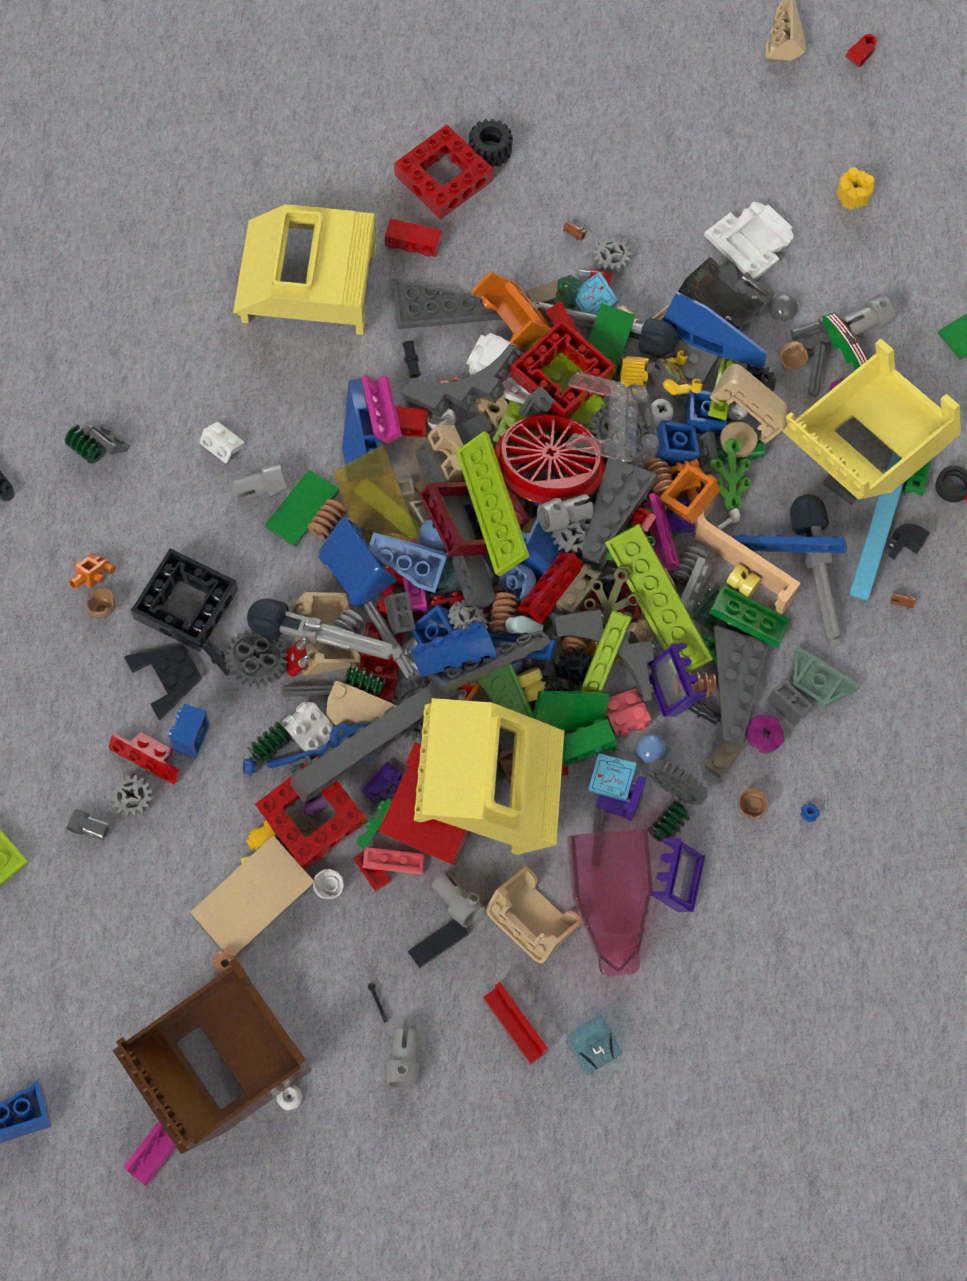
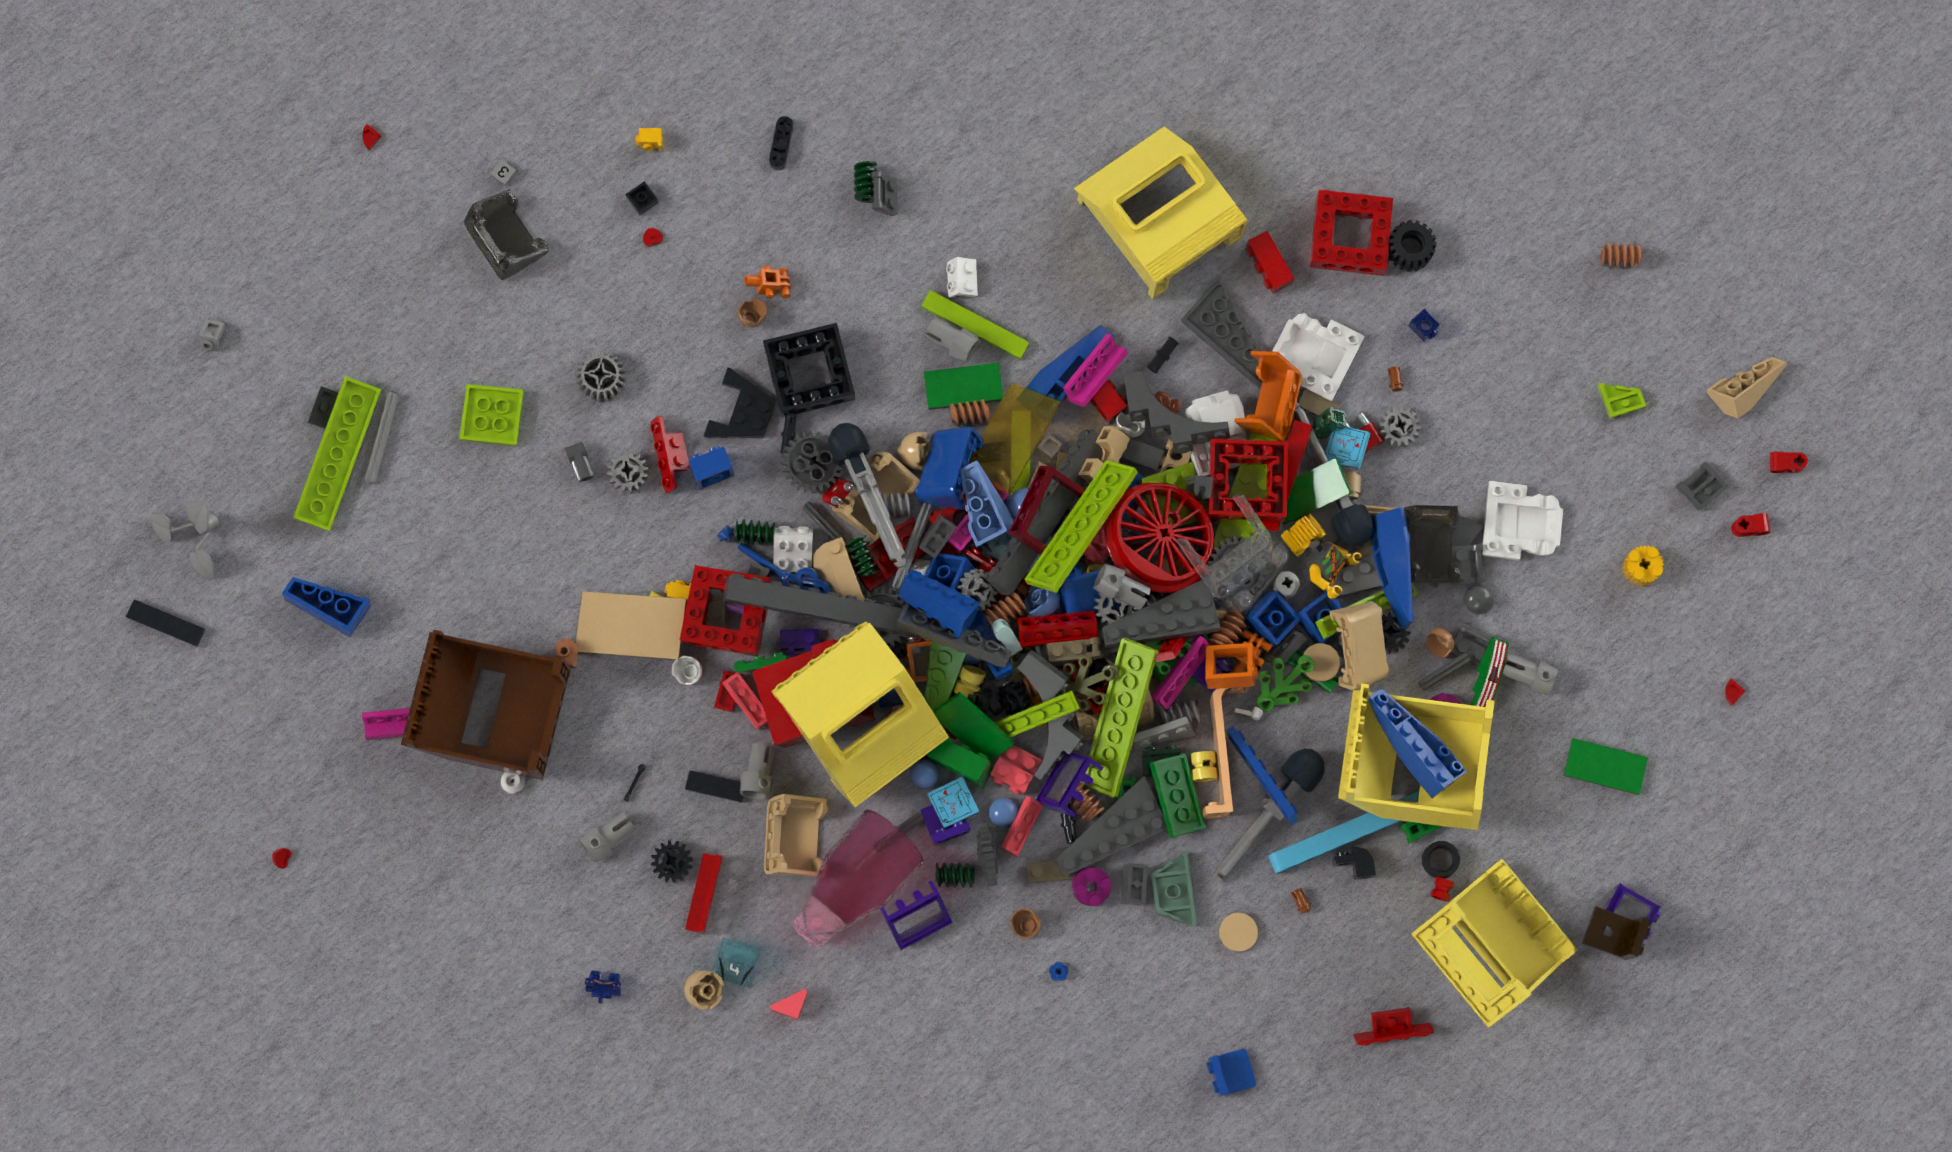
camera: 45 degrees right, 10 degrees up
none -> light grey gear [575,350,627,402]
none -> clear blue hips [585,970,621,1004]
none -> black gear [651,840,693,883]
none -> tan cylinder [684,970,724,1010]
none -> coral slope [770,989,807,1020]
none -> tan cylinder [898,432,931,470]
none -> medium blue hair [910,759,939,789]
none -> lime tile [921,290,1030,360]
none -> coral tile [1001,796,1043,857]
none -> tan tile [1219,913,1258,952]
none -> white piece [1272,313,1365,401]
none -> blue wedge [1368,688,1467,798]
none -> clear blue brick [1408,309,1440,342]
none -> lime wing [1597,383,1646,419]
none -> nougat piece [1600,243,1641,268]
none -> dark grey plate [1676,462,1729,511]
none -> red piece [1731,513,1771,537]

